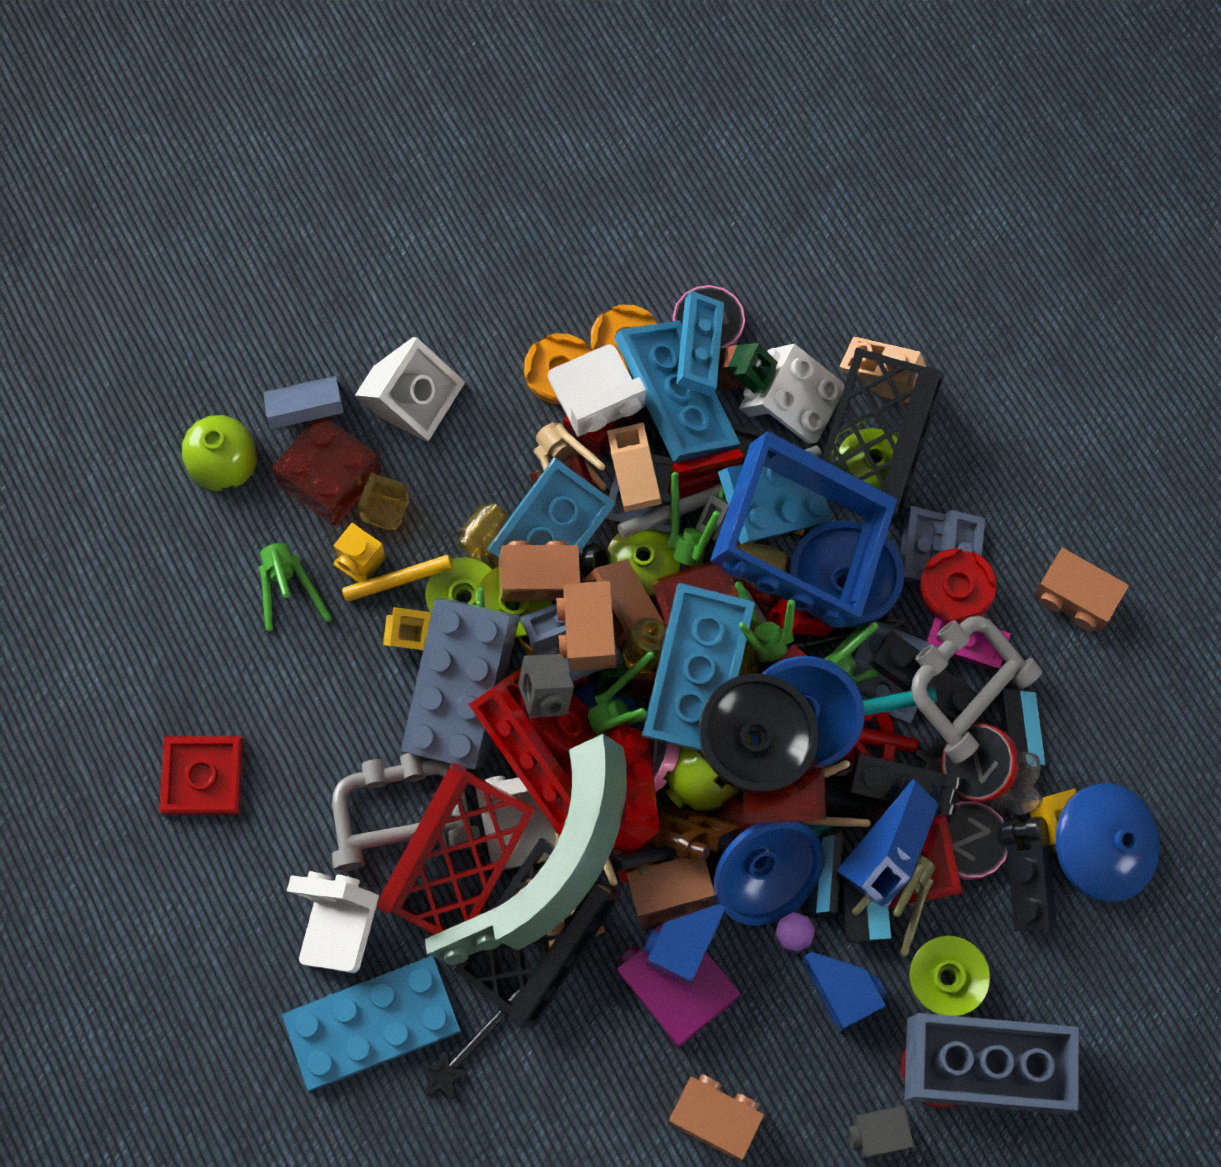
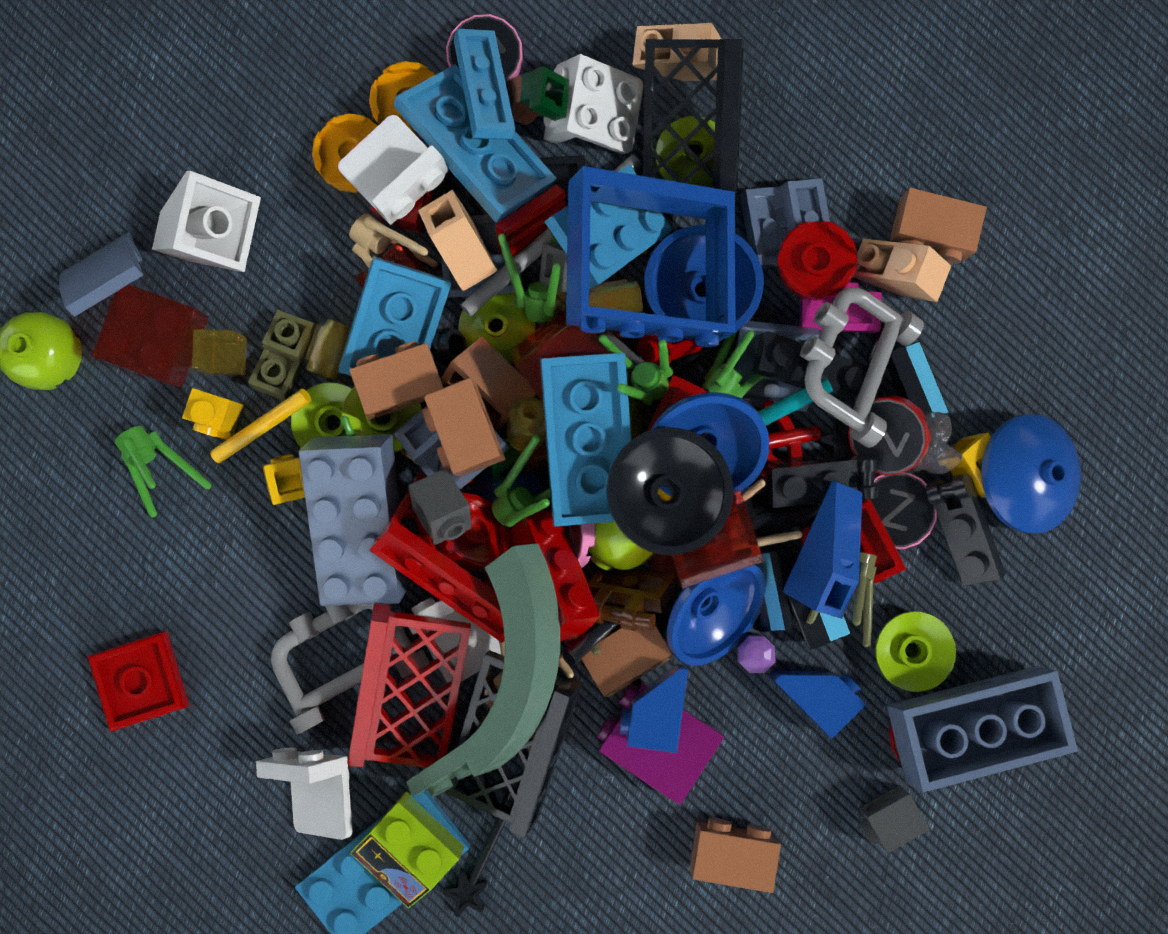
camera: 10 degrees left, 15 degrees up
none -> olive slope [248,310,315,401]
none -> lime slope [350,792,464,908]
none -> light nougat slope [853,239,951,302]

